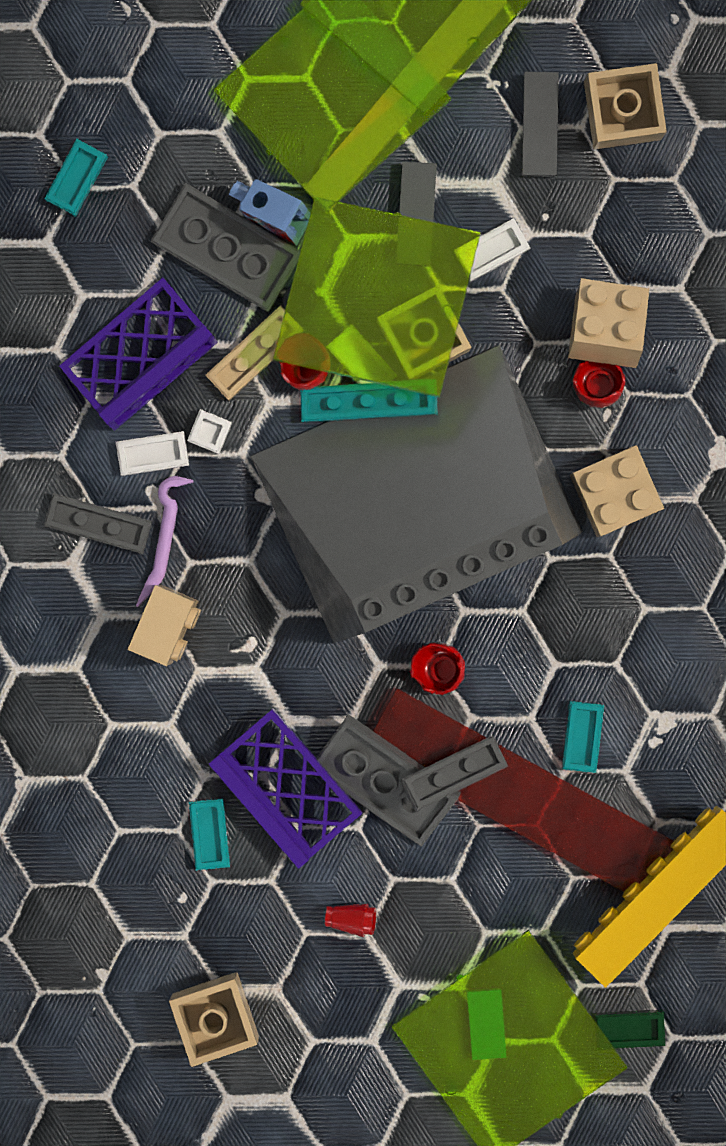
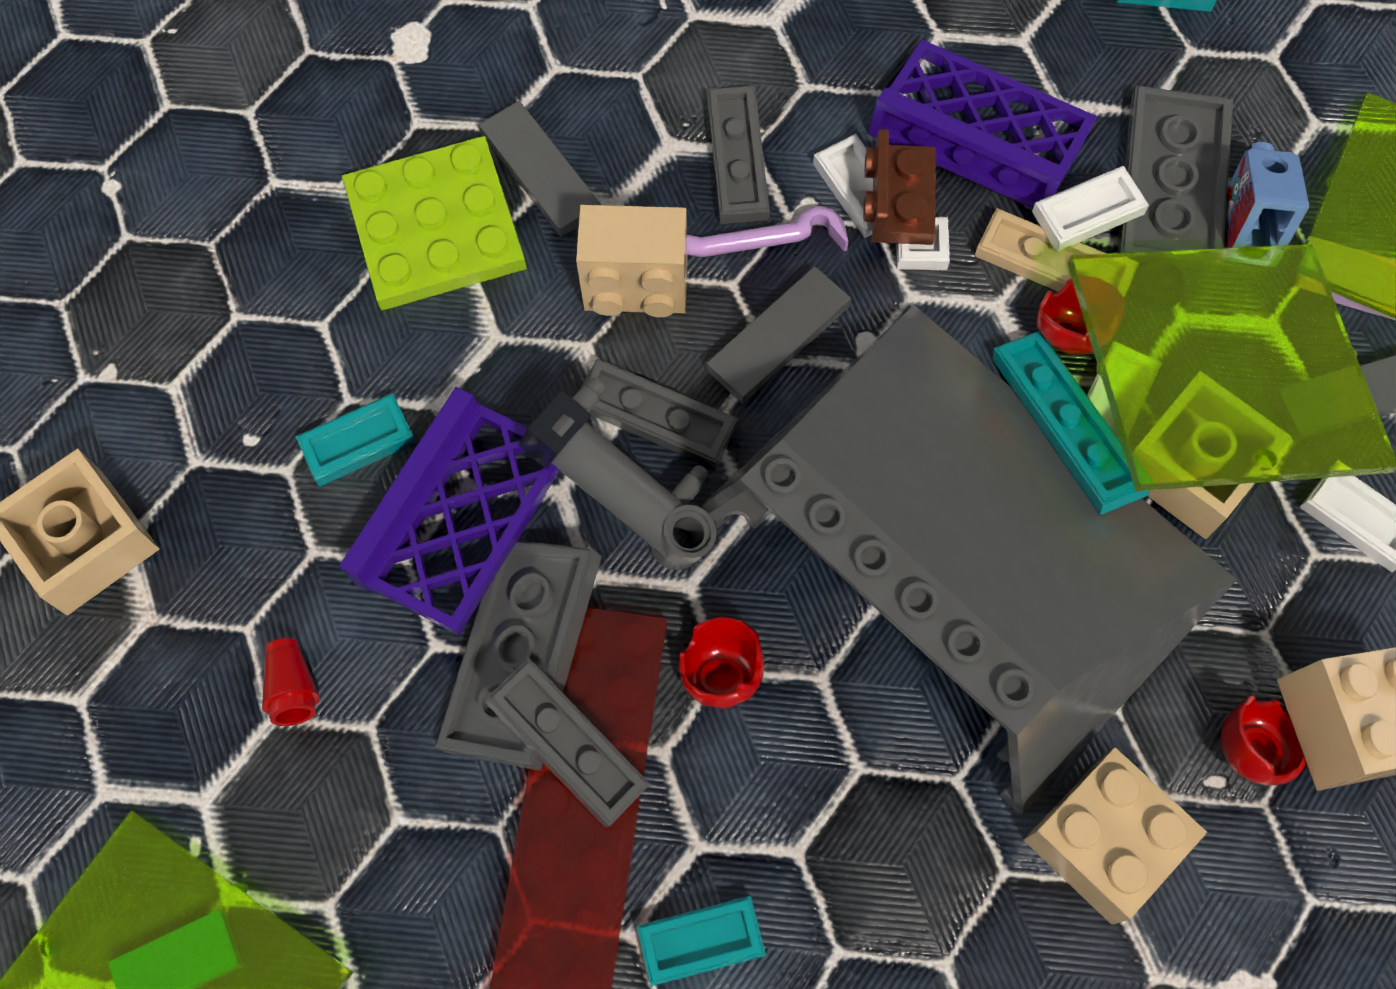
camera: 70 degrees right, 20 degrees down
none -> lime plate [342,136,527,311]
none -> dark grey tile [478,100,601,238]
none -> dark grey piece [518,378,717,570]
none -> dark grey tile [580,359,738,469]
none -> dark grey tile [706,266,852,404]
none -> copper bracket [863,129,936,245]
none -> white tile [1032,166,1149,252]

